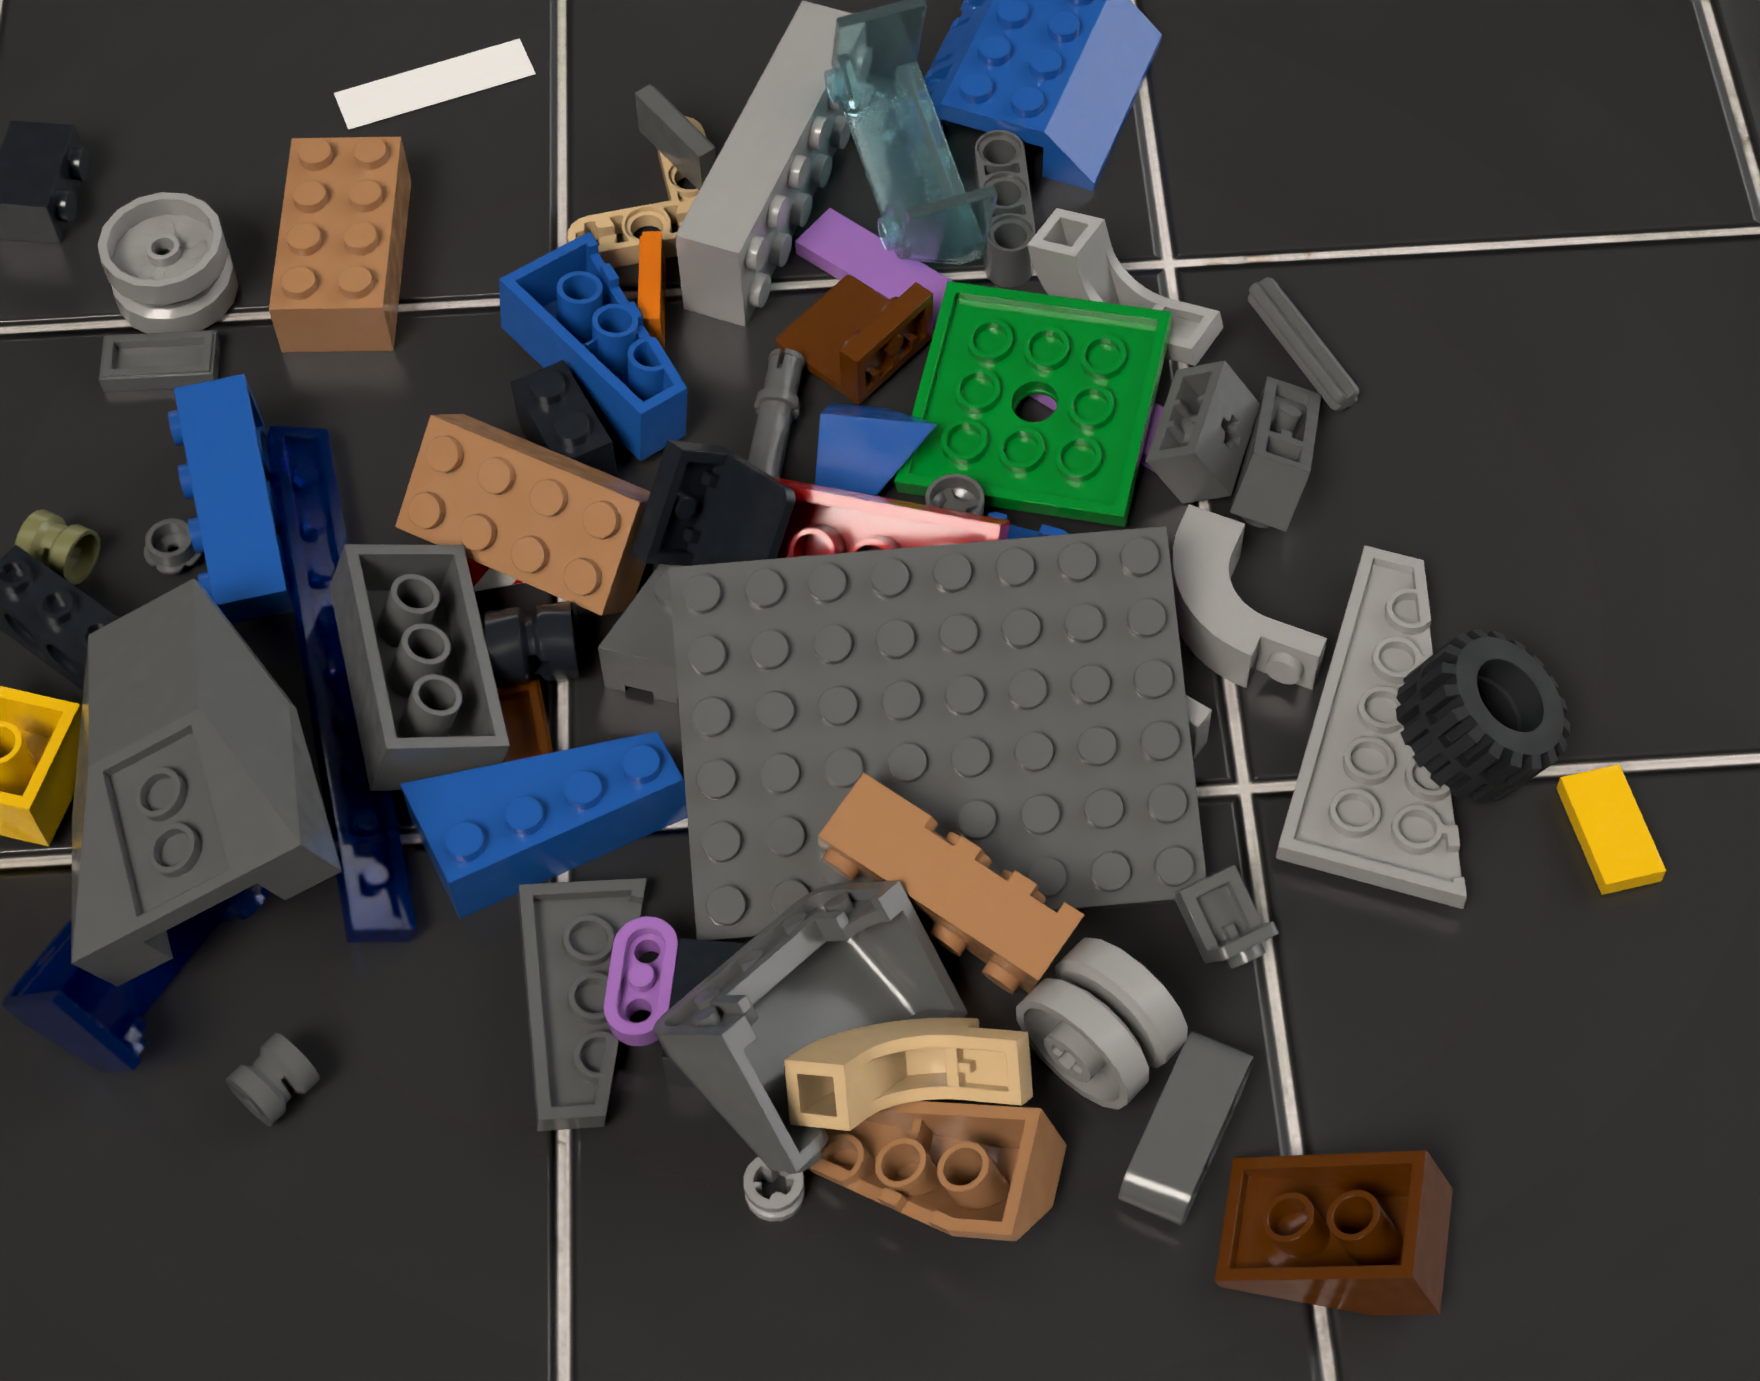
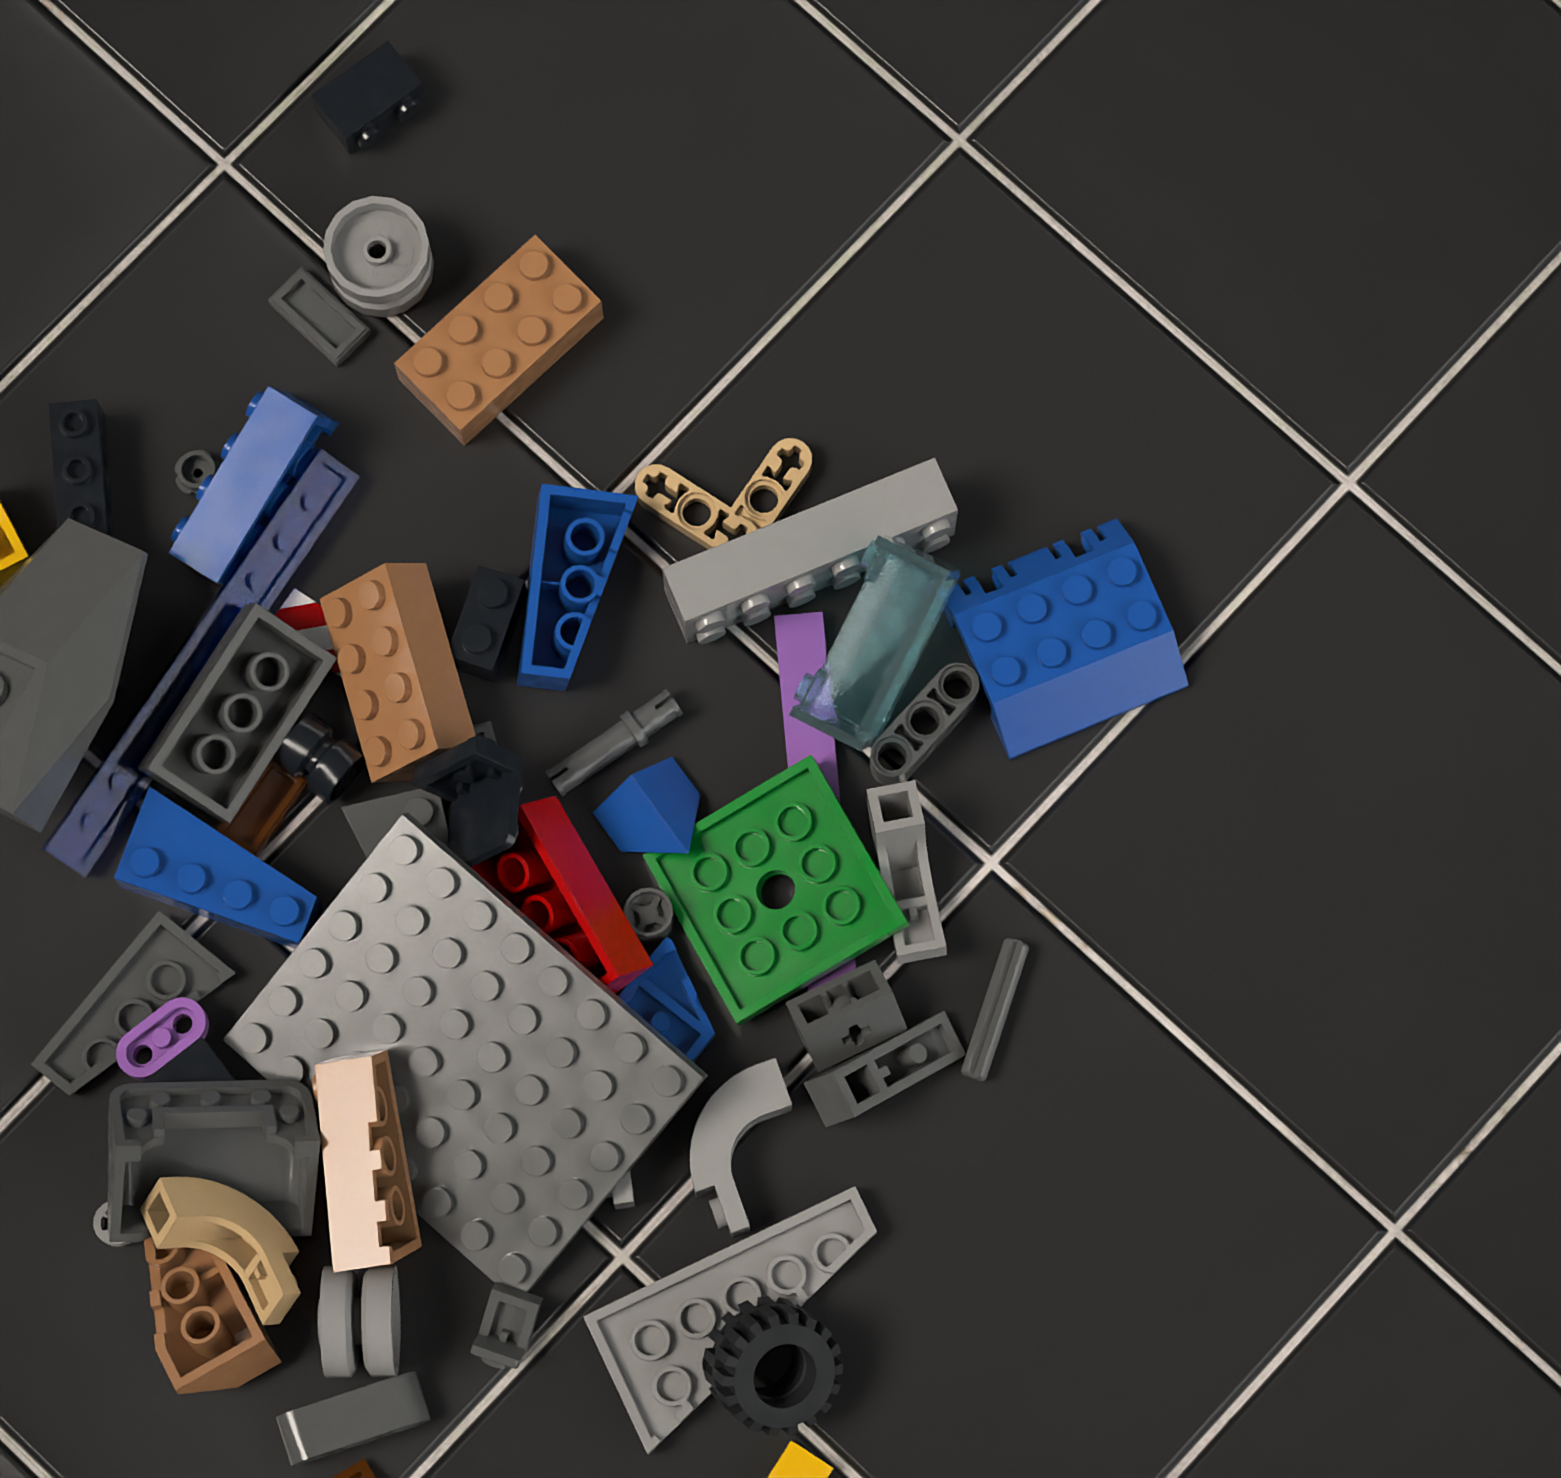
camera: 45 degrees right, 20 degrees up
olive wheel [15,509,100,585] -> none
white sticker [334,38,536,130] -> none
dark grey tile [635,84,717,190] -> none
orange tile [638,231,666,351] -> none
reddish brown bracket [776,275,933,405] -> none

